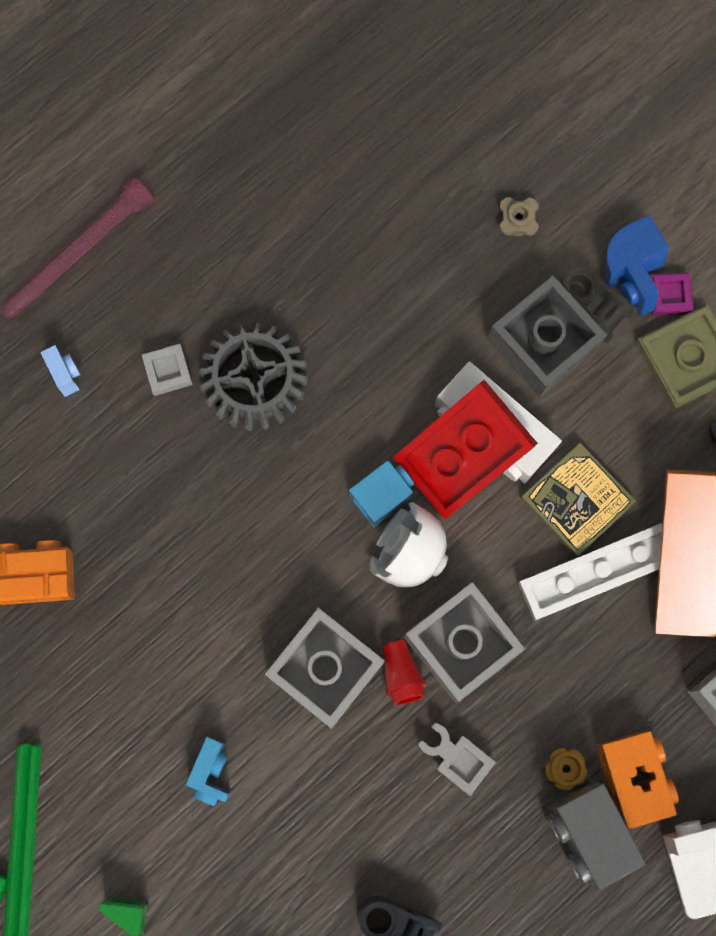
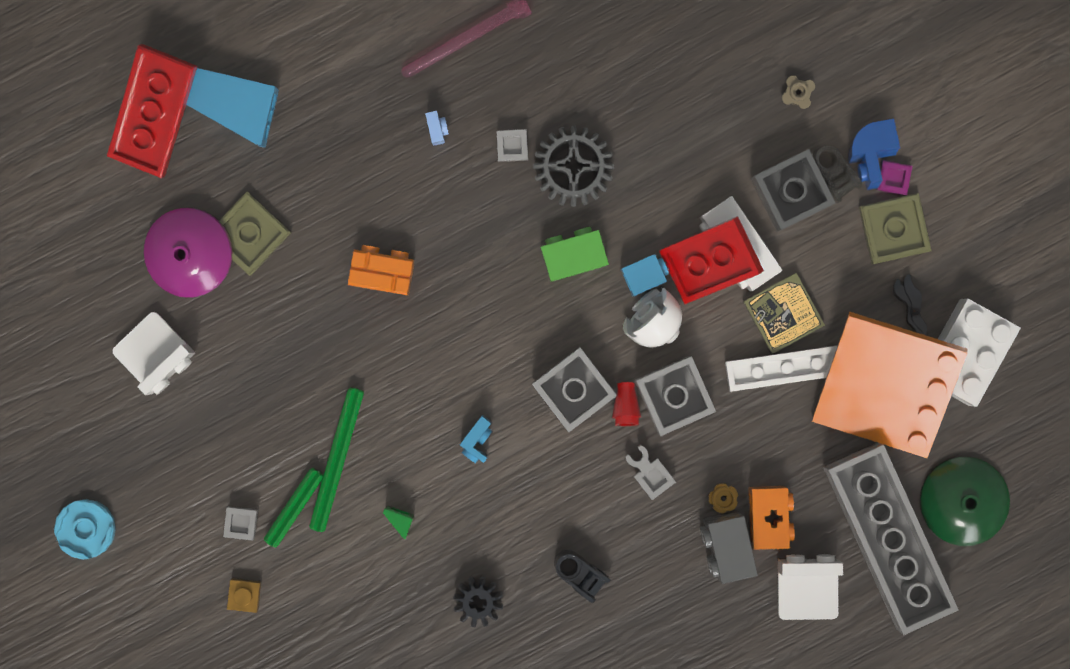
camera: 20 degrees right, 10 degrees up
none -> bright green brick [541,227,609,282]

